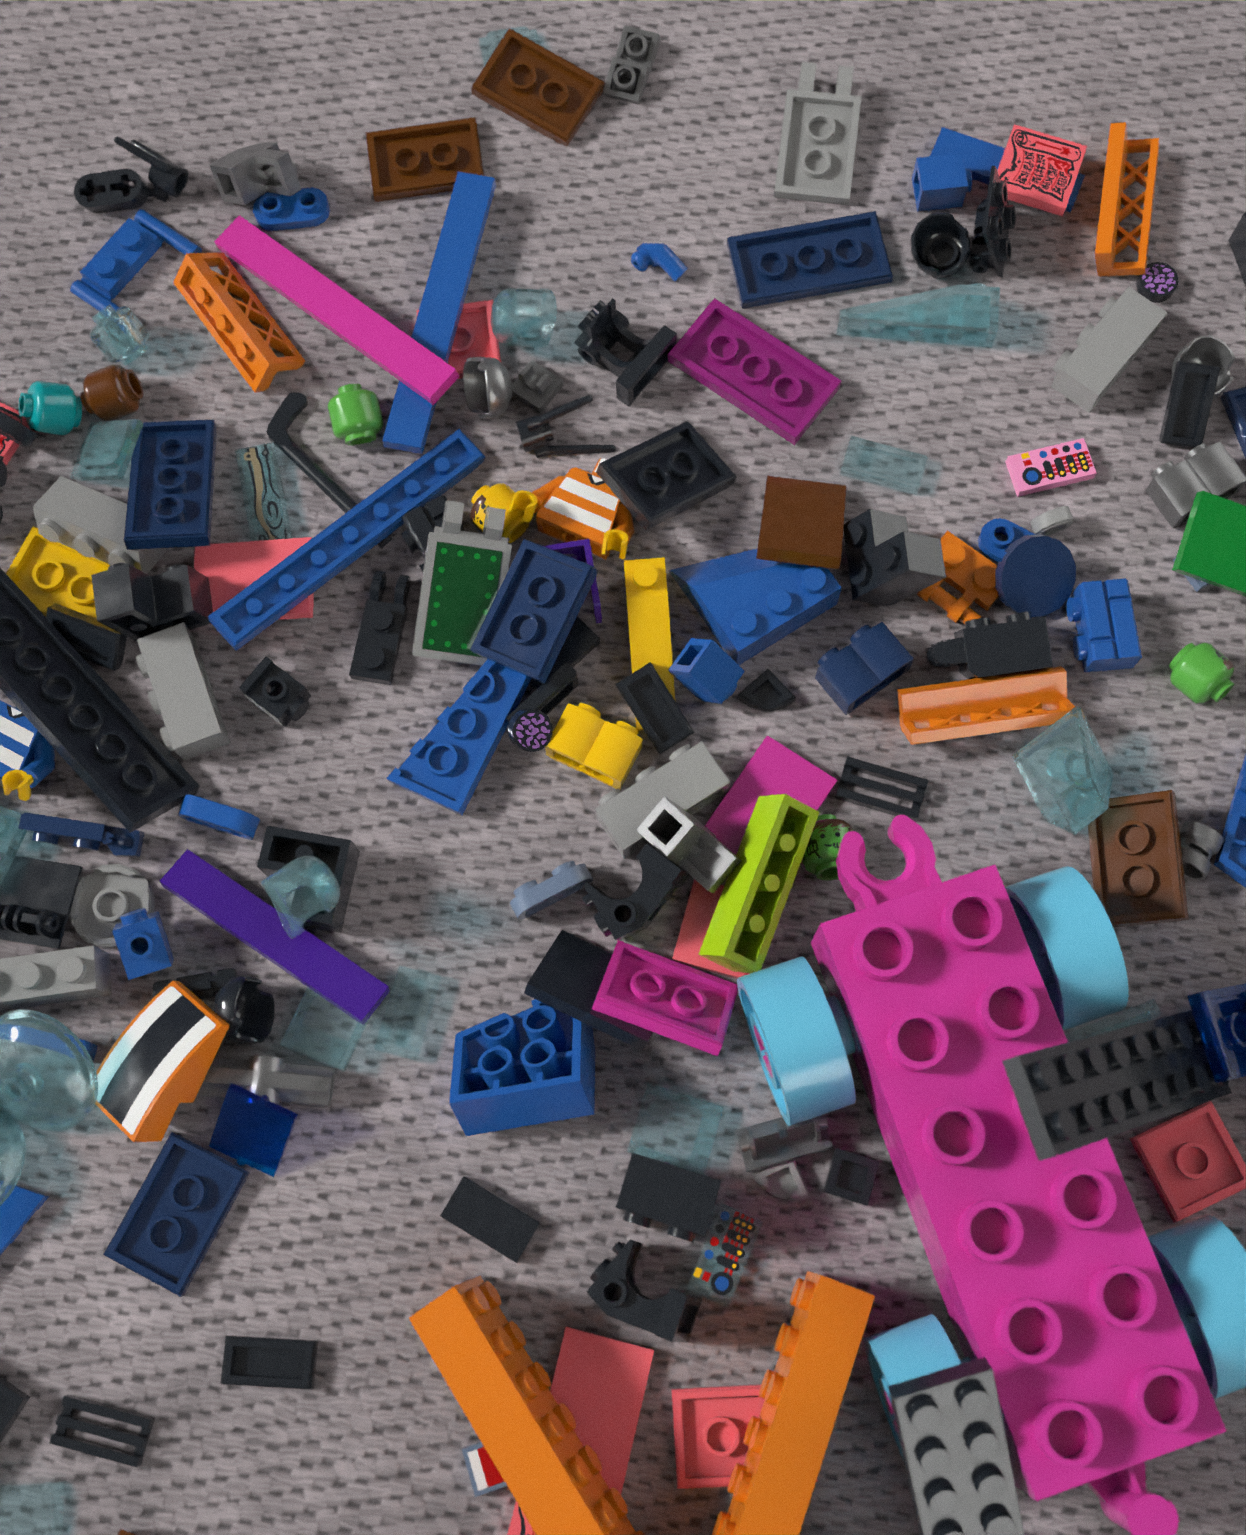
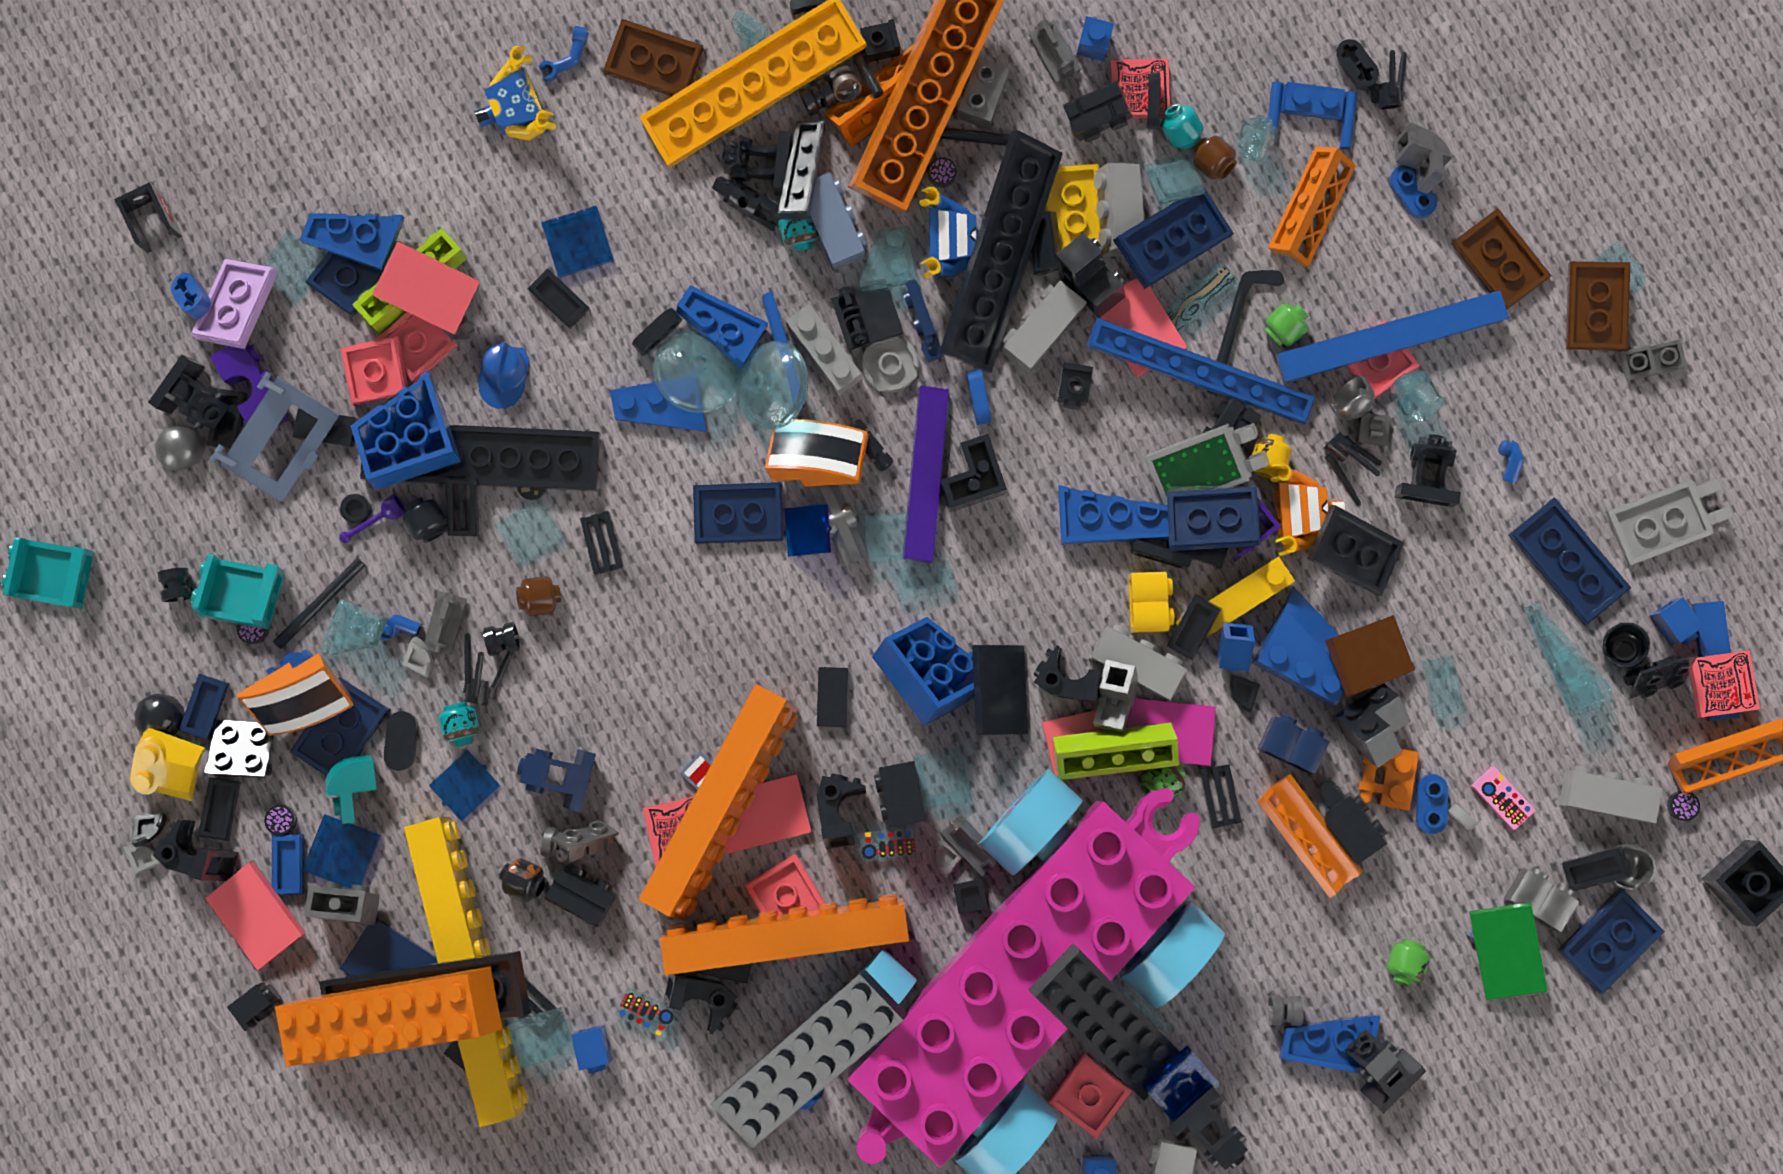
camera: 55 degrees right, 10 degrees up
blue brick [112,908,174,980] -> none
dark pink tile [214,215,459,405] -> none
black hair [214,976,275,1043] -> none
black tile [220,1335,318,1389] -> none
clear light blue helmet [261,855,340,939] -> none
black hinge [349,571,411,685] -> none
black tile [508,708,553,752] -> none
sand blue plate [510,861,593,920] -> none
dark pink tile [592,940,738,1056] -> none
magenta plate [668,298,841,446] -> none
dark blue tile [995,534,1076,617] -> none
clear light blue slope [1012,706,1113,835] -> none
blue brick [1066,578,1142,673] -> none
reddish brown tile [1085,790,1189,927] -> none

